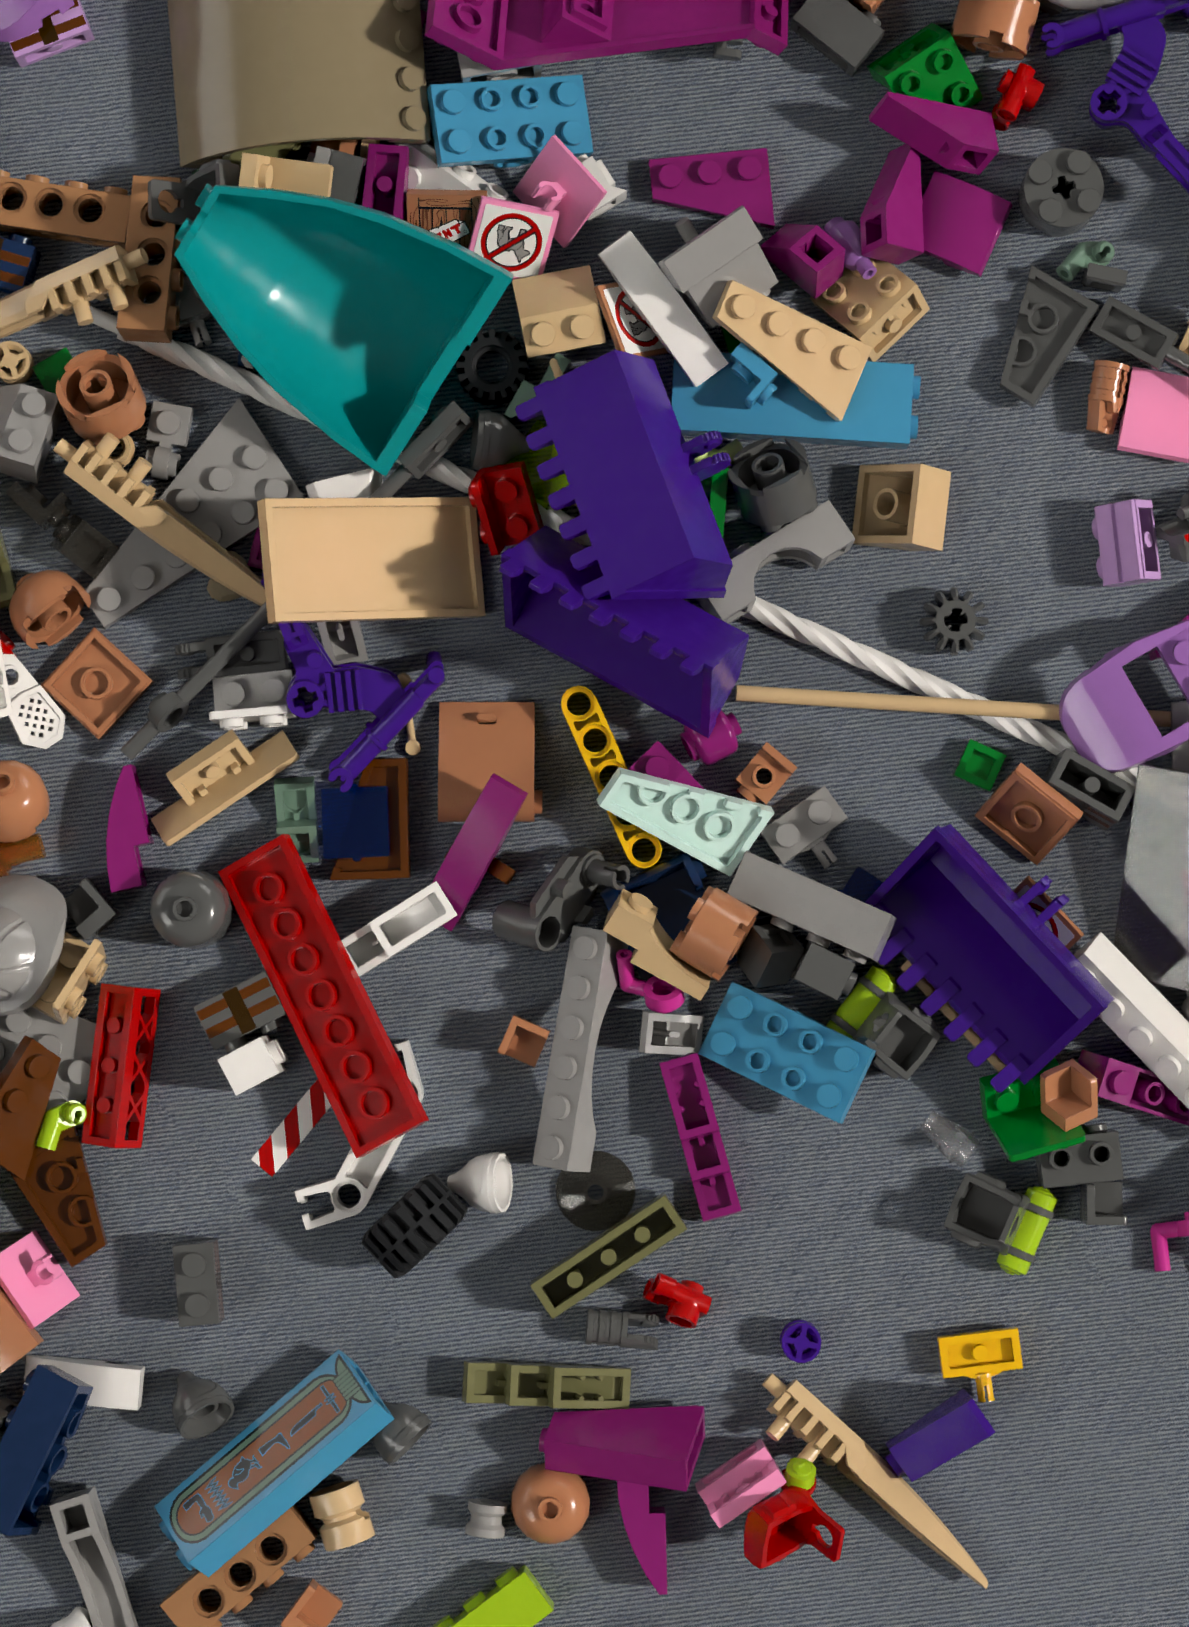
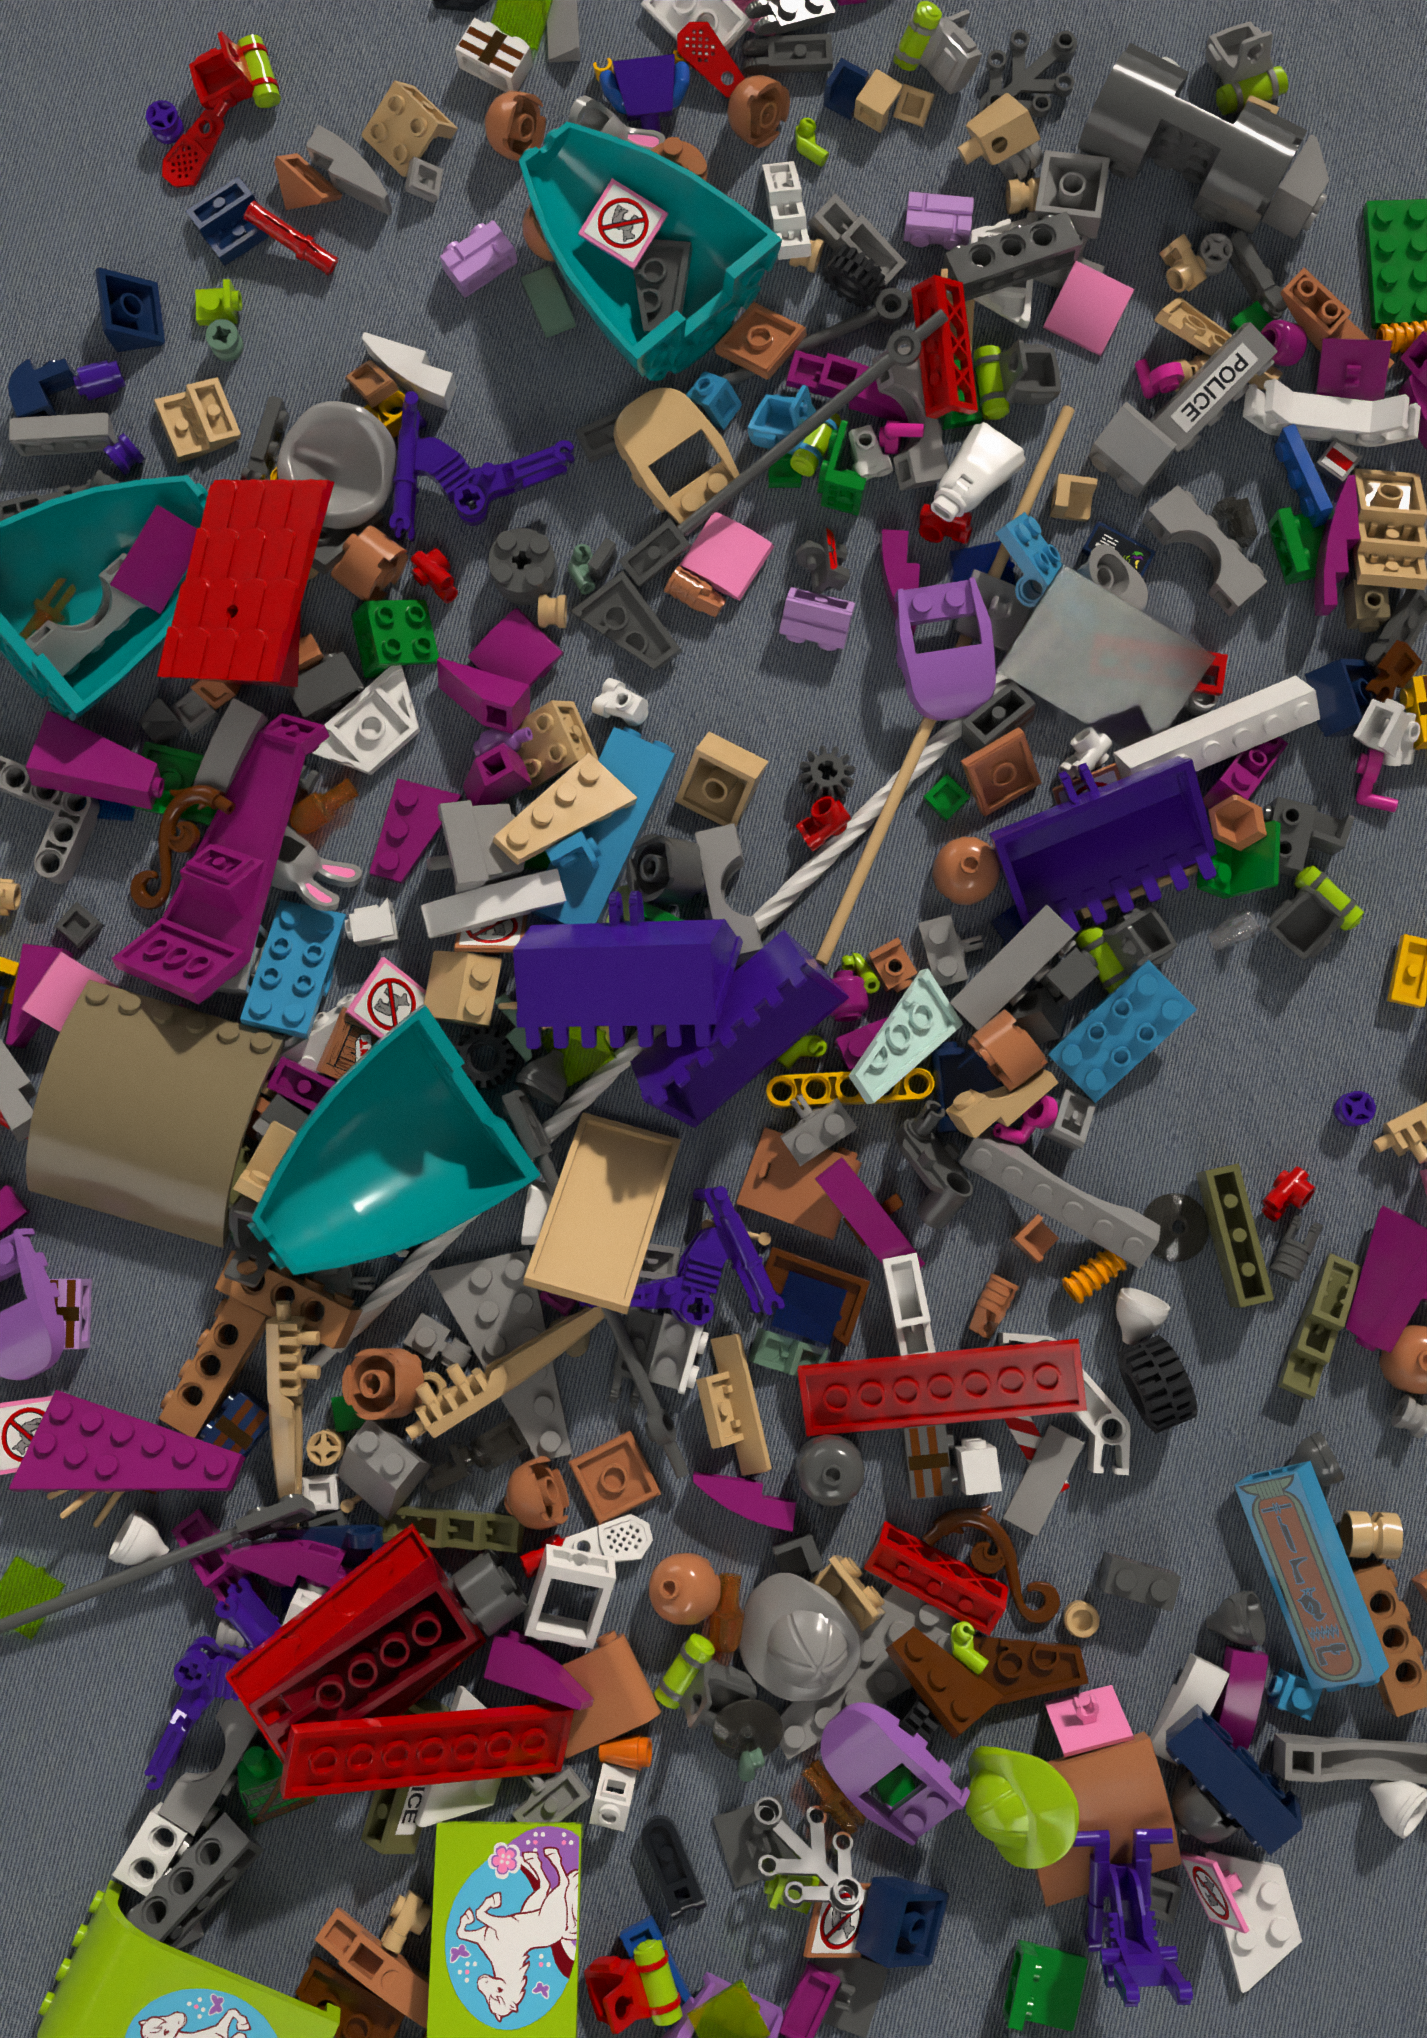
camera: 65 degrees left, 5 degrees down
red bracket [468,461,544,556] -> none
bright pink piece [513,135,607,248] -> none
magenta slope [659,1053,742,1223] -> none
magenta slope [869,91,999,175] -> none
none -> light grey piece [271,826,363,911]
none -> clear orange arm [290,778,359,834]
none -> white wing [312,665,420,775]
none -> tan wheel [538,594,567,628]
none -> white plate [592,678,648,726]
none -> lime arm [776,1035,827,1069]
none -> light grey plate [780,1094,857,1167]
none -> red plate [796,796,852,851]
none -> lime arm [841,952,880,993]
none -> reddish brown plant [922,1505,1060,1624]
none -> nougat cylinder [932,837,1000,905]
none -> nougat hinge [969,1273,1019,1339]
none -> light grey slope [1002,1424,1084,1537]
none -> white plate [1058,727,1112,780]
none -> light orange piece [1062,1248,1127,1304]
none -> tan tile [1062,1600,1100,1638]
none -> magenta slope [1213,1645,1269,1750]
none -> dark azure bracket [1267,1668,1323,1721]

